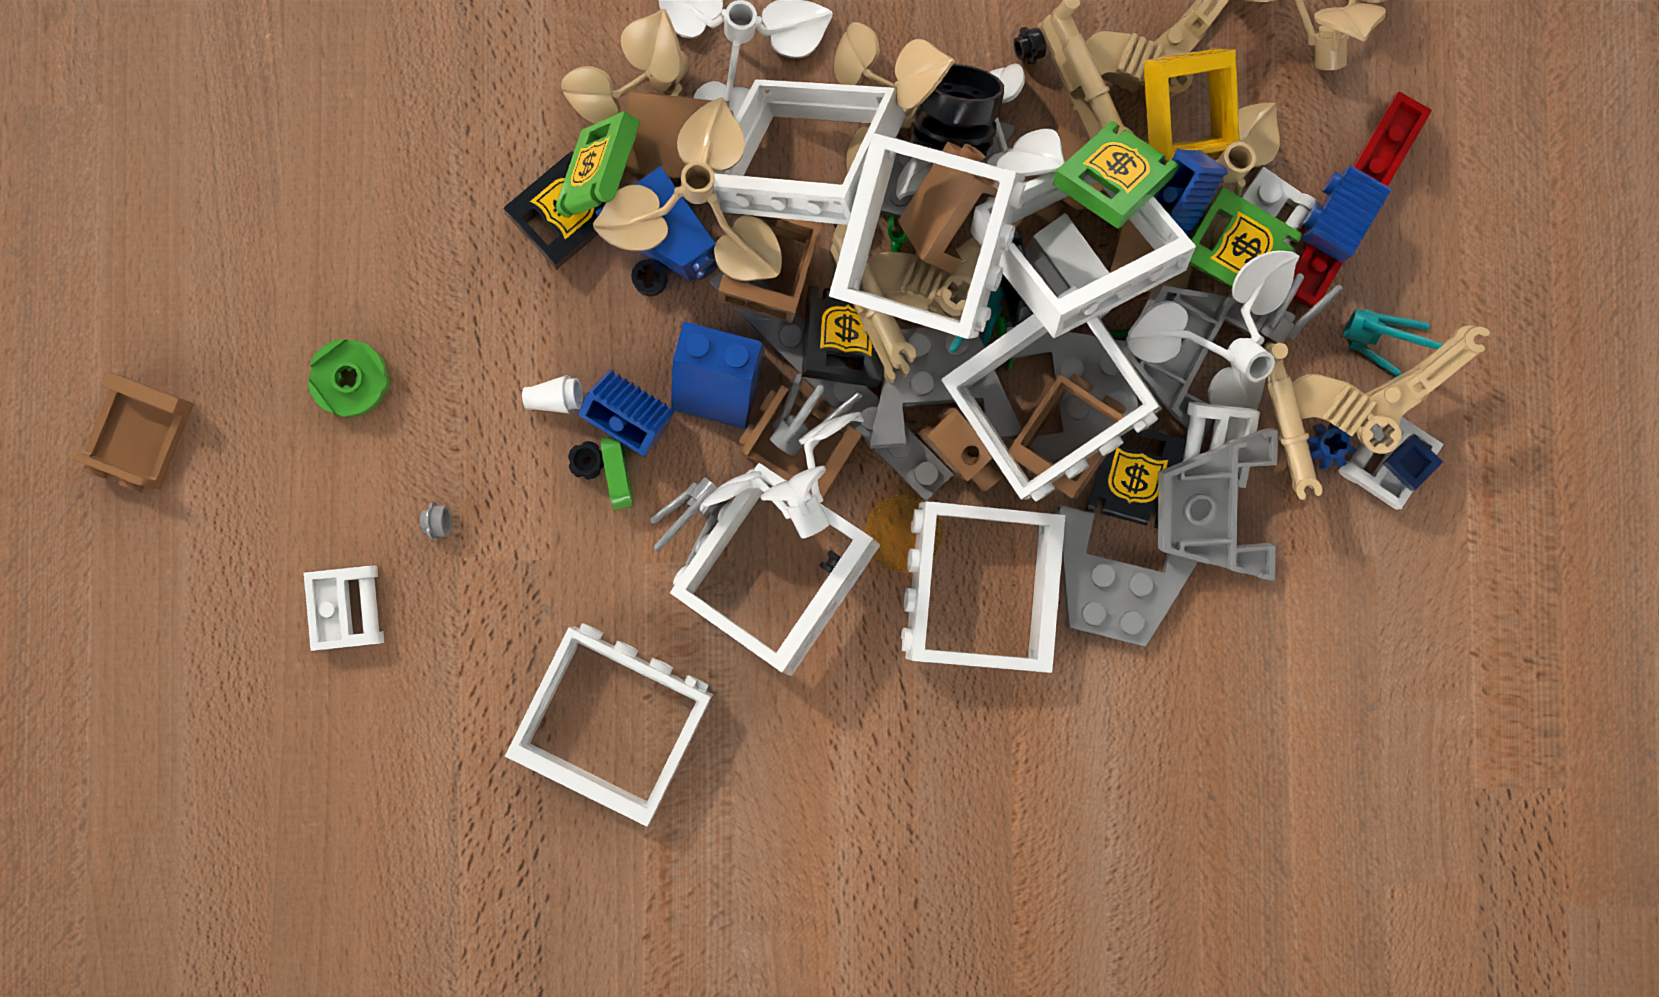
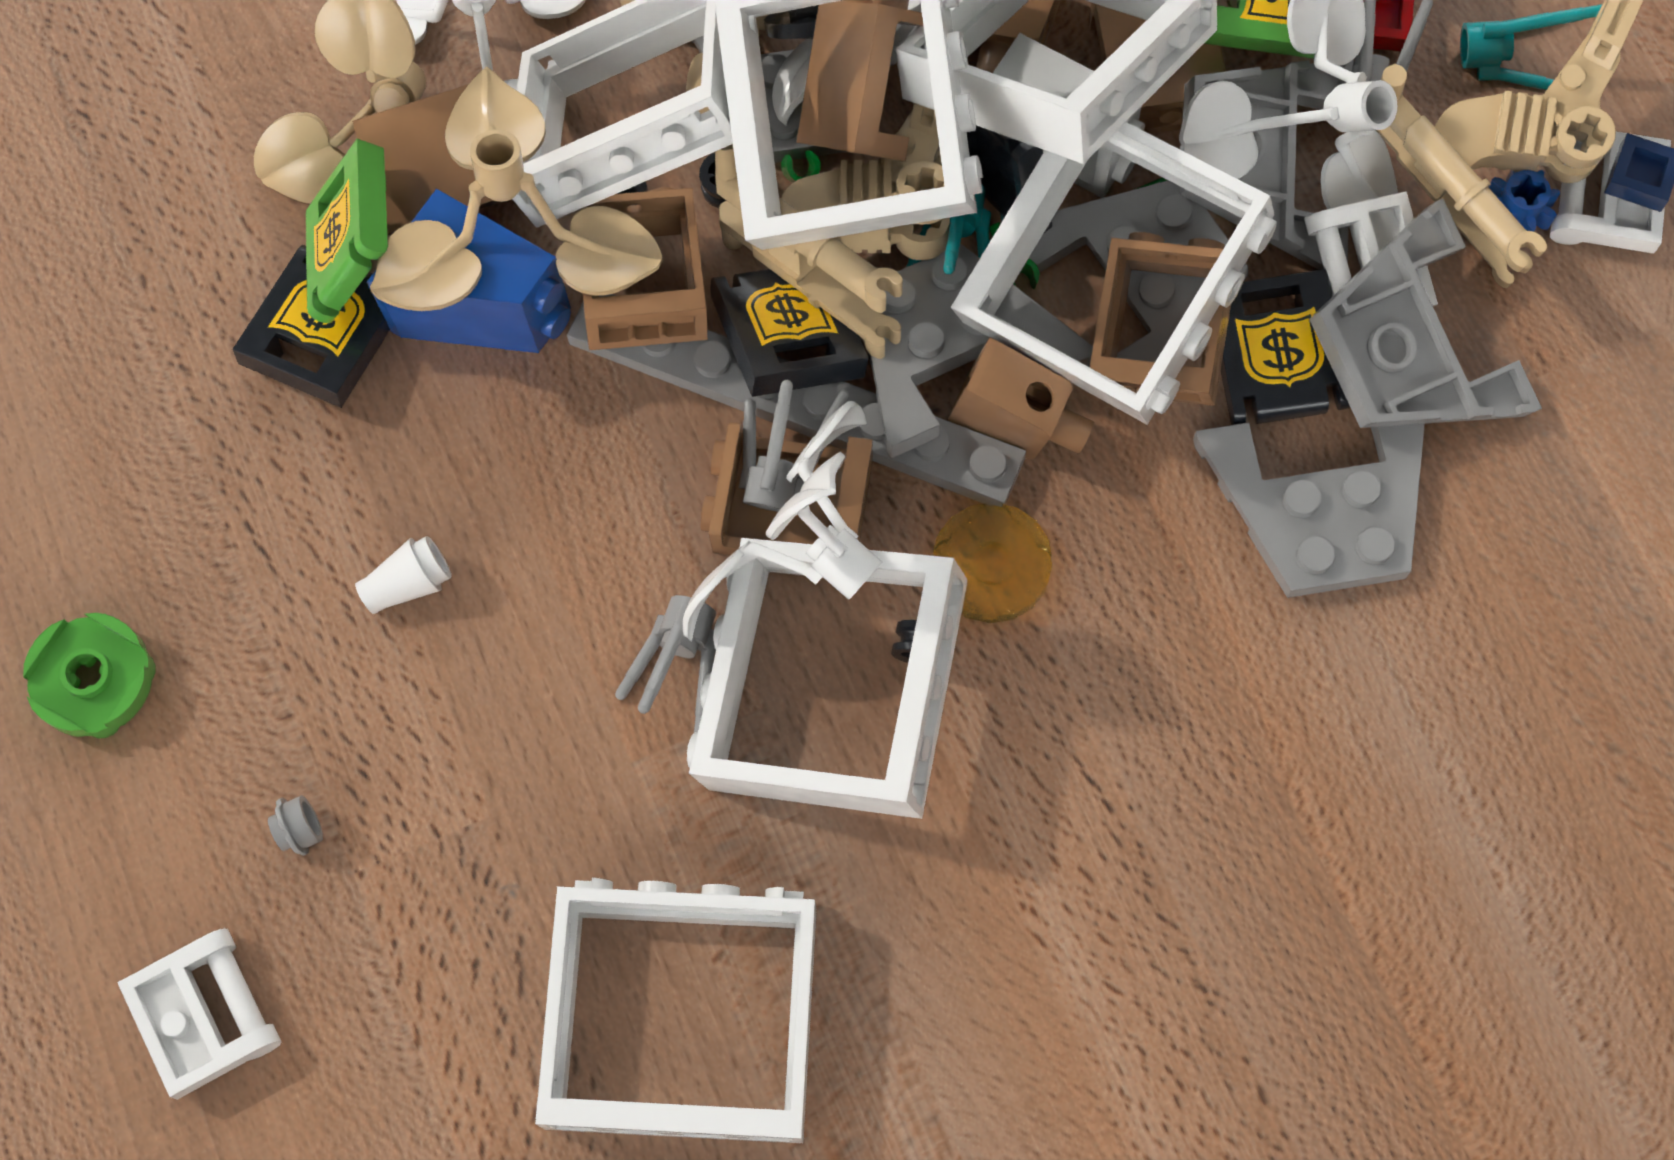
camera: 20 degrees left, 15 degrees down
black plate [568,441,604,480] -> none
blue brick [578,370,675,457] -> none
bright green beam [600,436,634,510] -> none
black bush [631,259,668,297] -> none
blue slope [671,321,766,429] -> none
white window [901,501,1065,673] -> none

